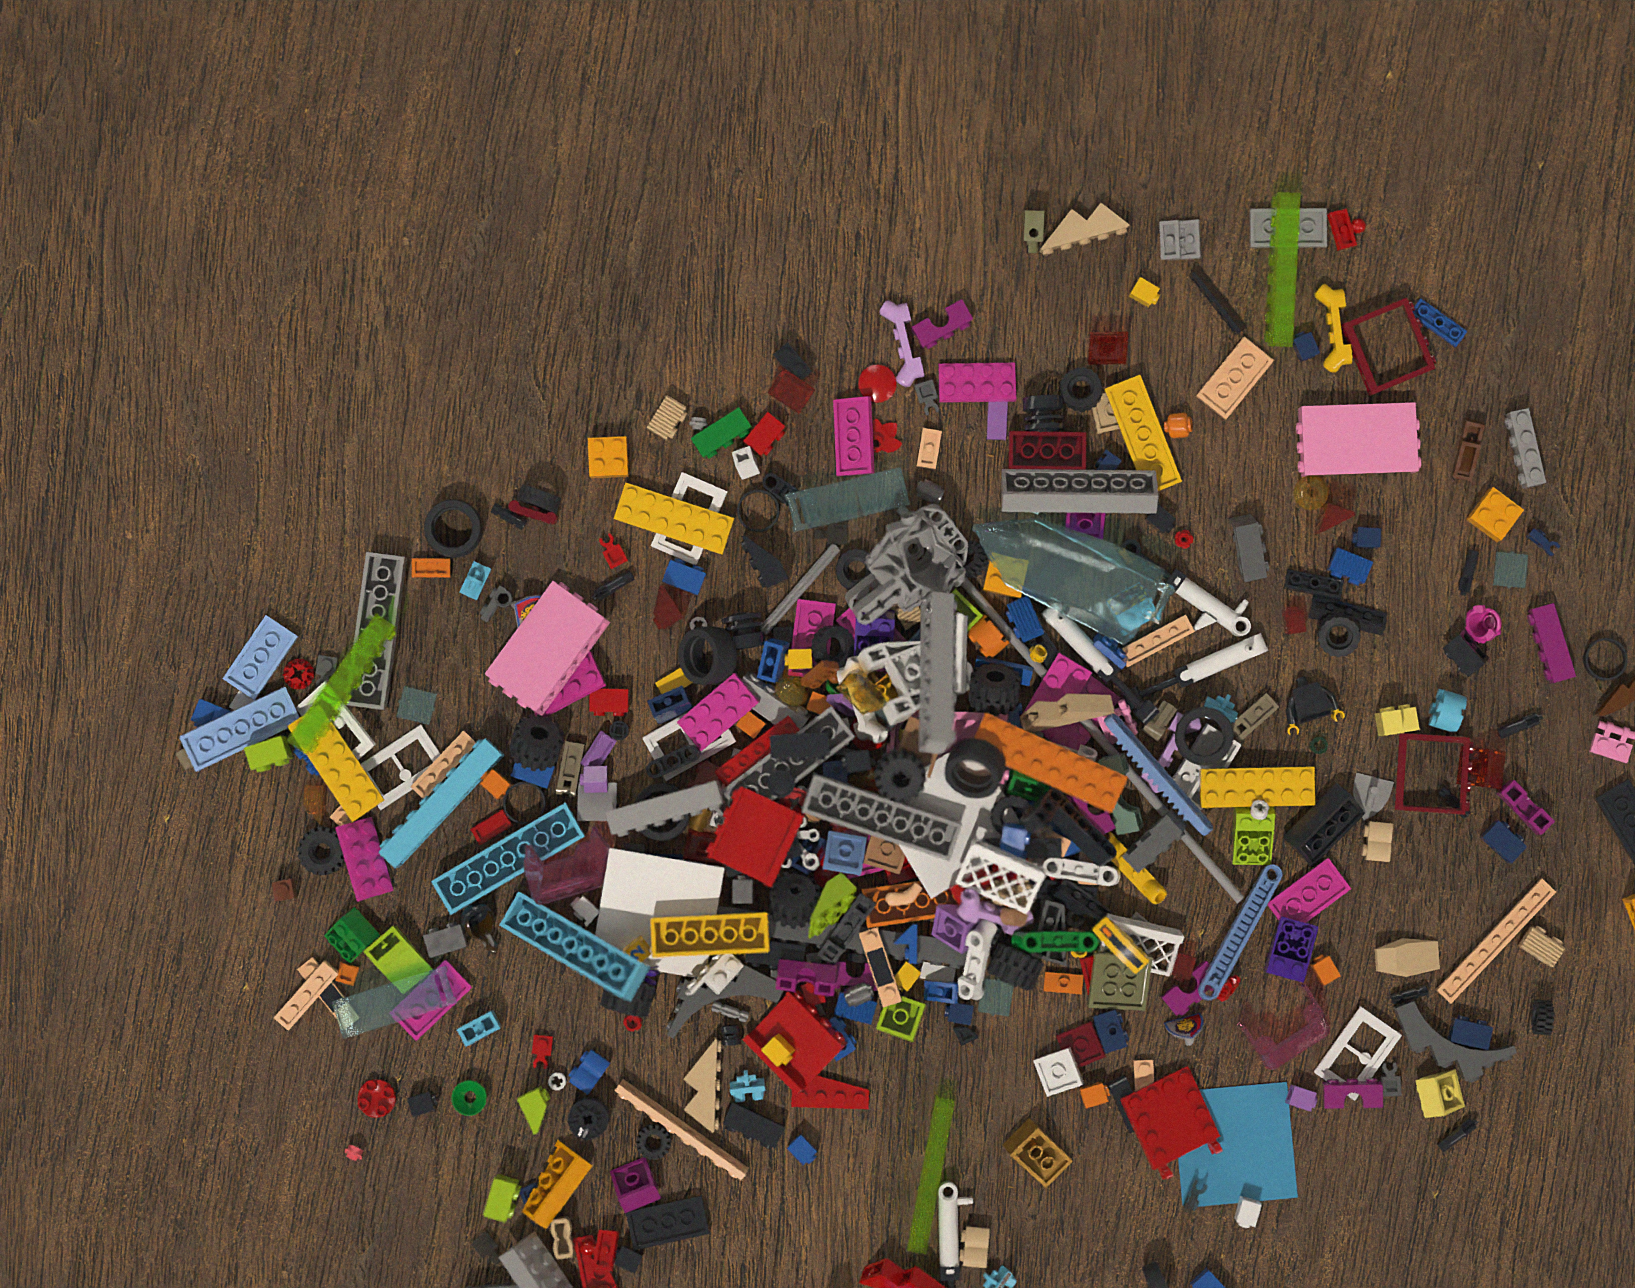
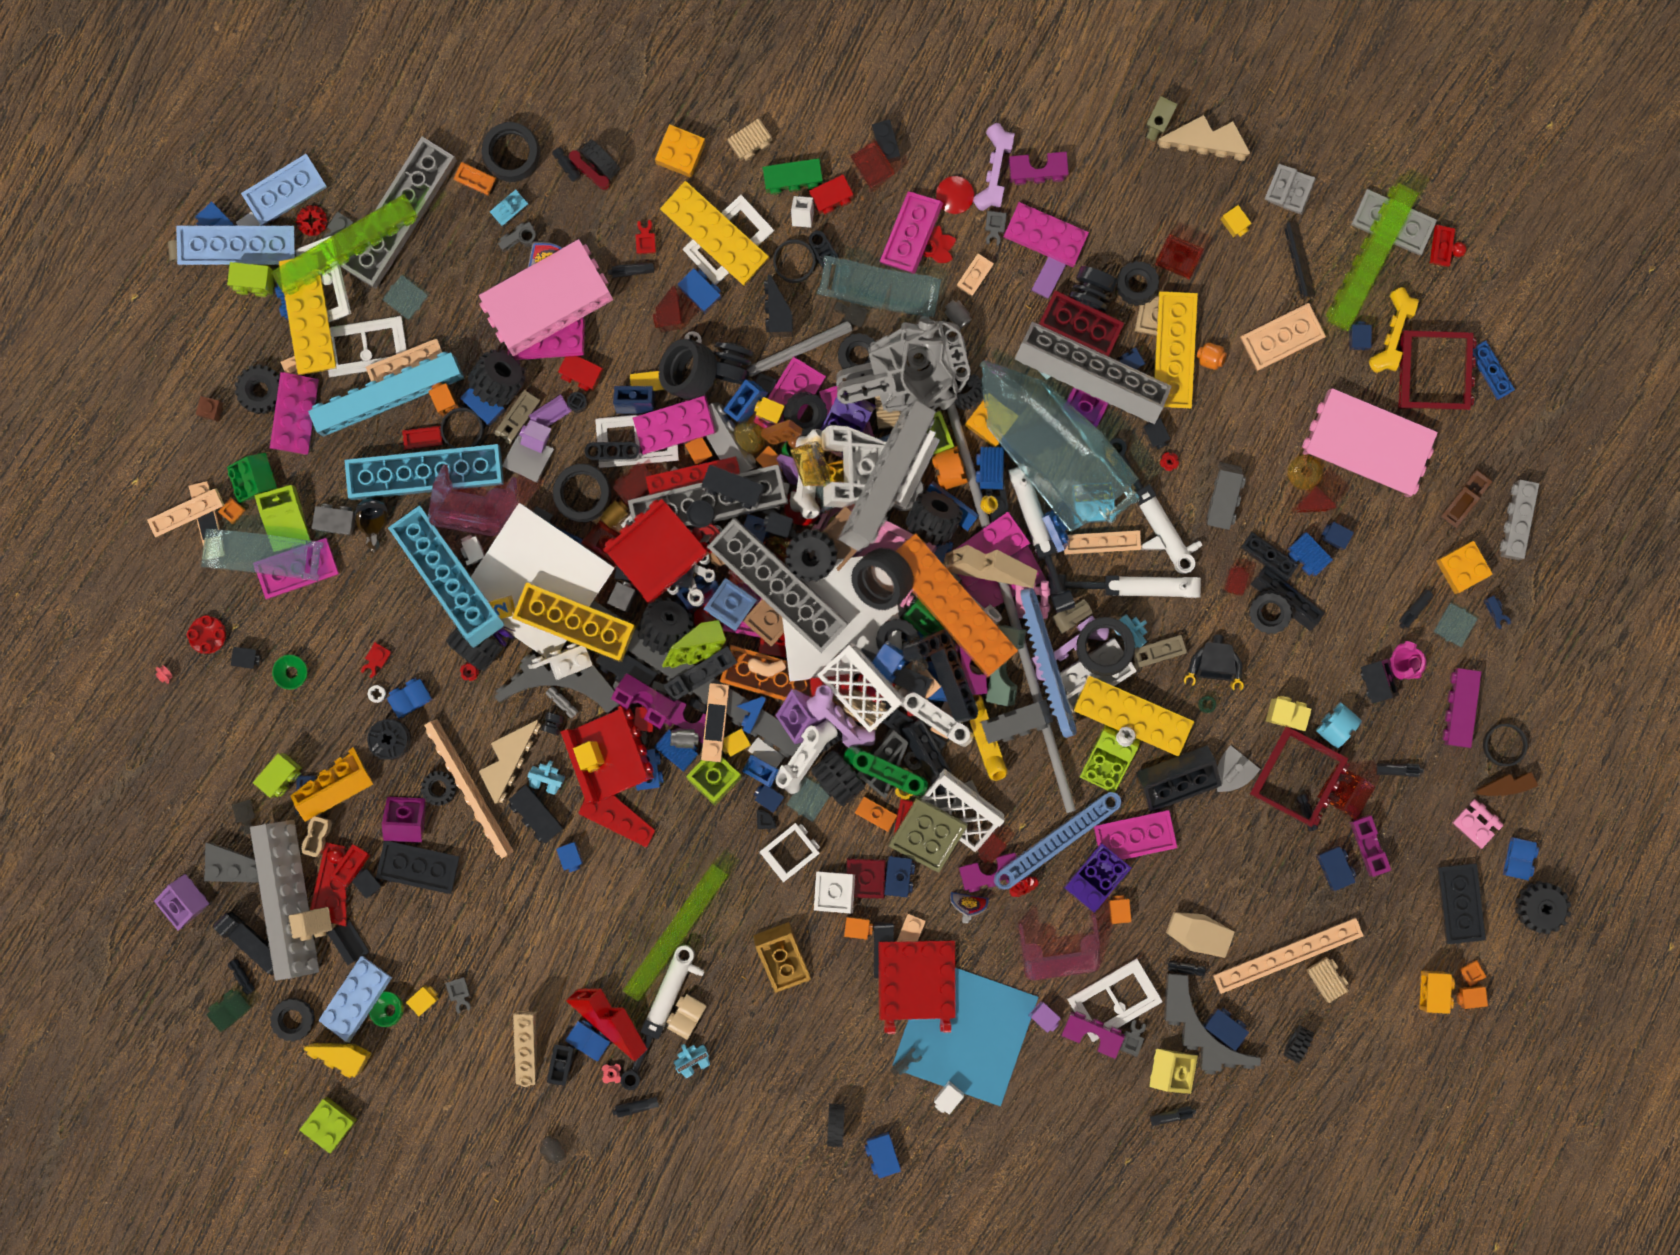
camera: 30 degrees right, 0 degrees up
clear orange slope [303,785,325,825] -> none
medium azure brick [457,1010,502,1046] -> none
lime slope [517,1086,551,1134] -> none
light grey brick [605,780,725,837] -> none
light grey plate [689,417,708,431] -> none
medium nougat brick [1000,908,1028,927] -> none
yellow slope [1092,916,1149,974] -> none
tan brick [1361,821,1393,862] -> none
none -> white window [760,823,820,882]

